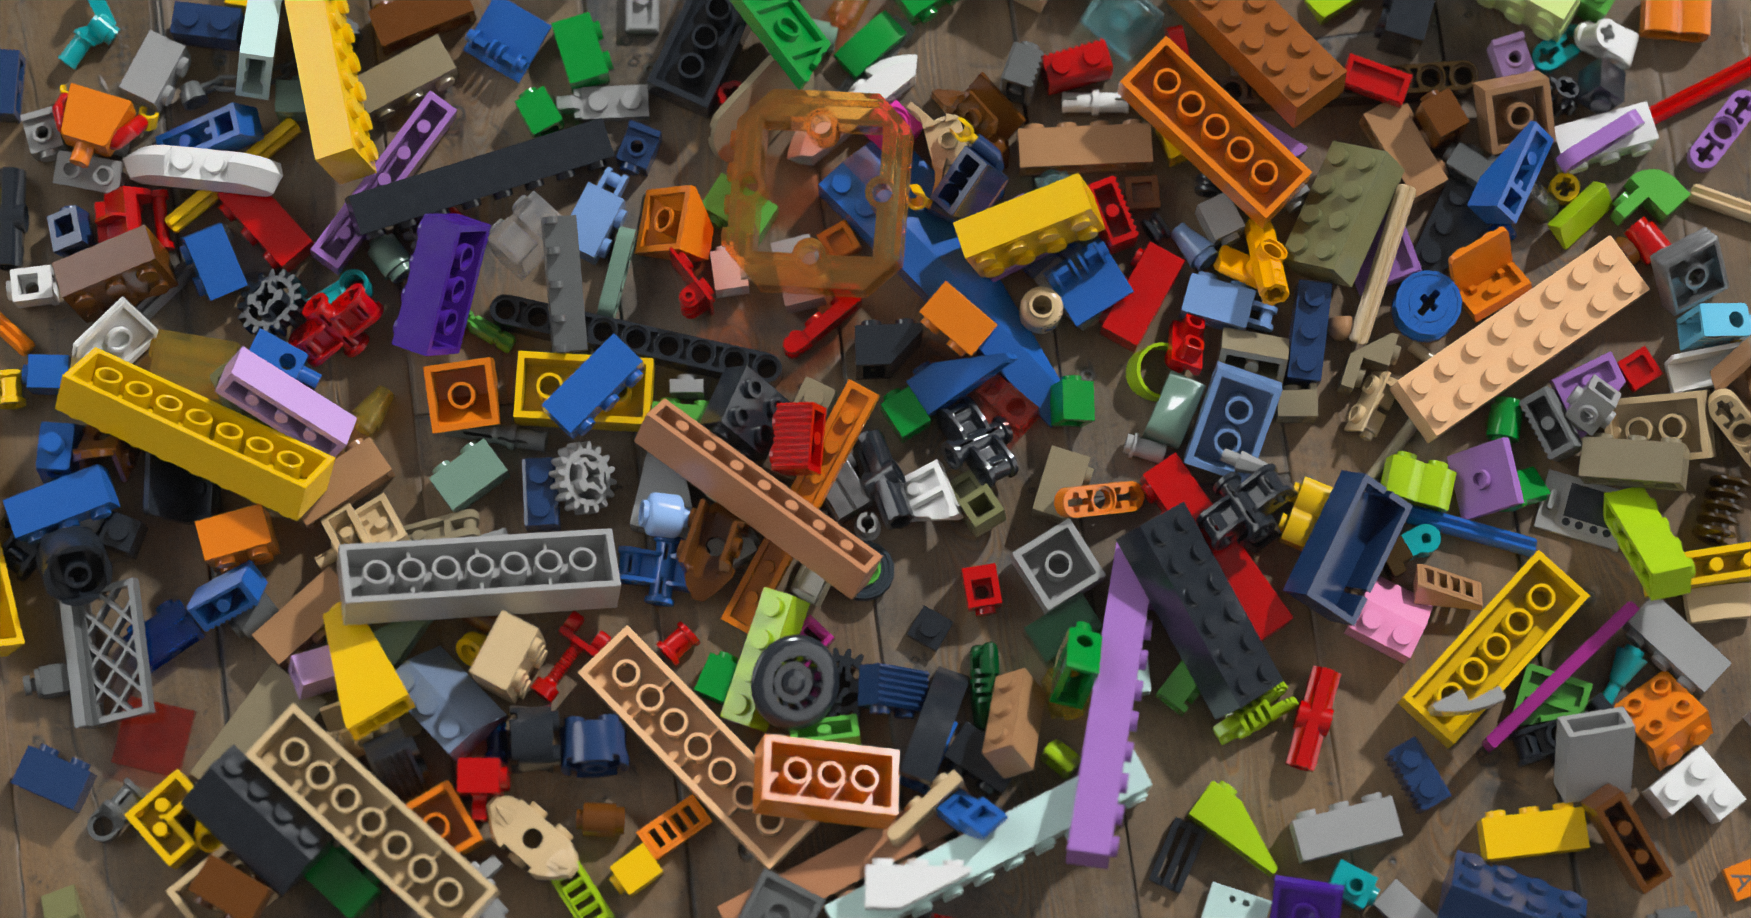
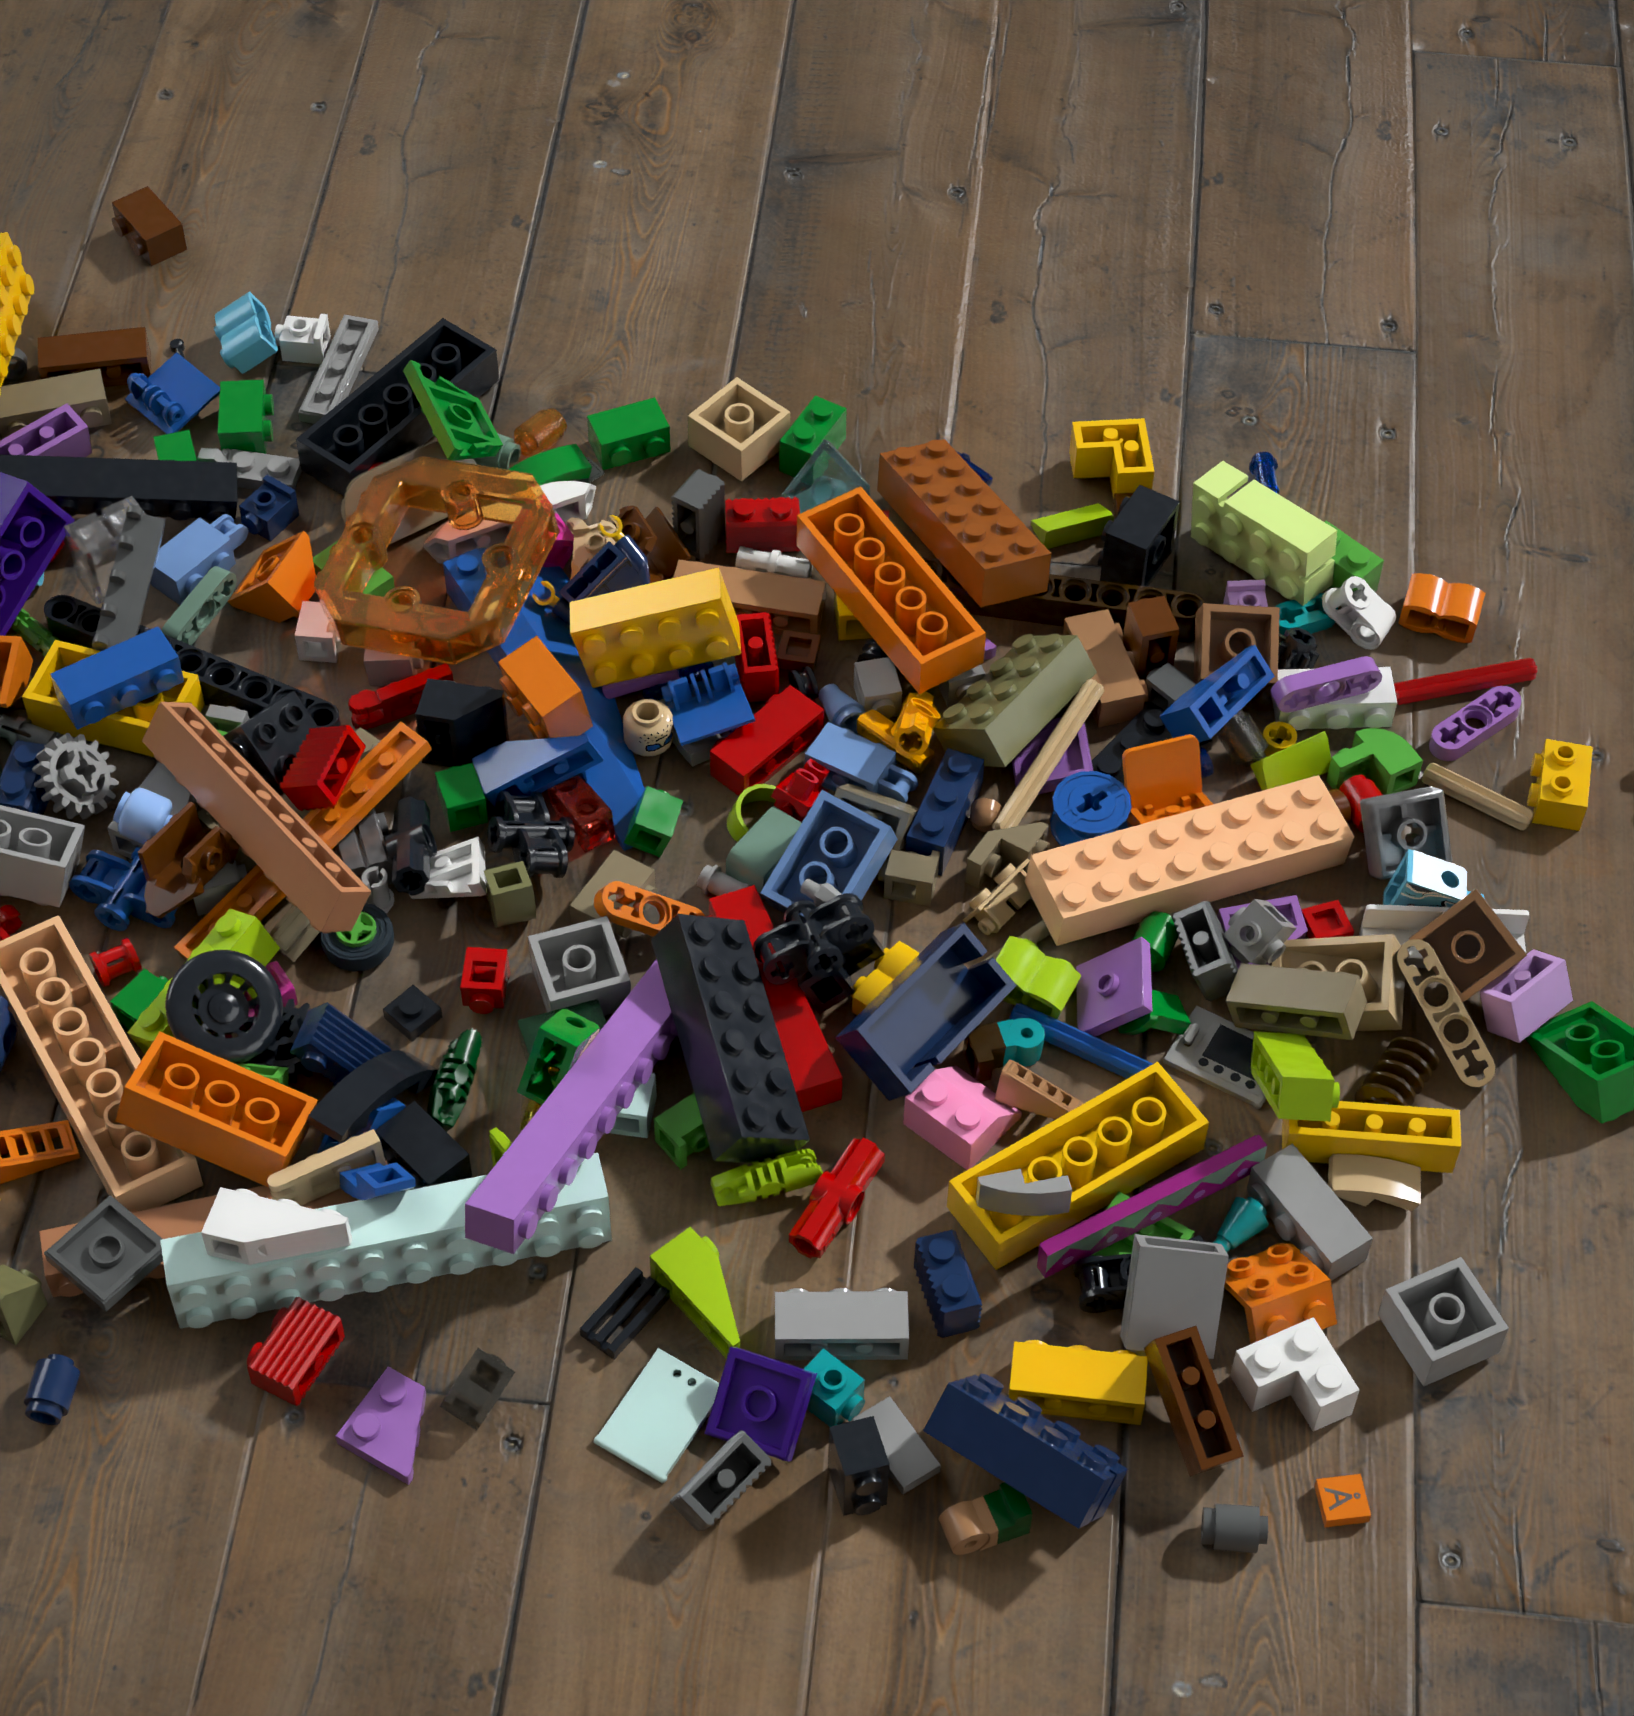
camera: 15 degrees right, 25 degrees down
red hinge [669,246,715,319] -> none
medium nougat brick [982,668,1046,779] -> none
red tile [1344,53,1413,109] -> none
black brick [1577,56,1626,115] -> none

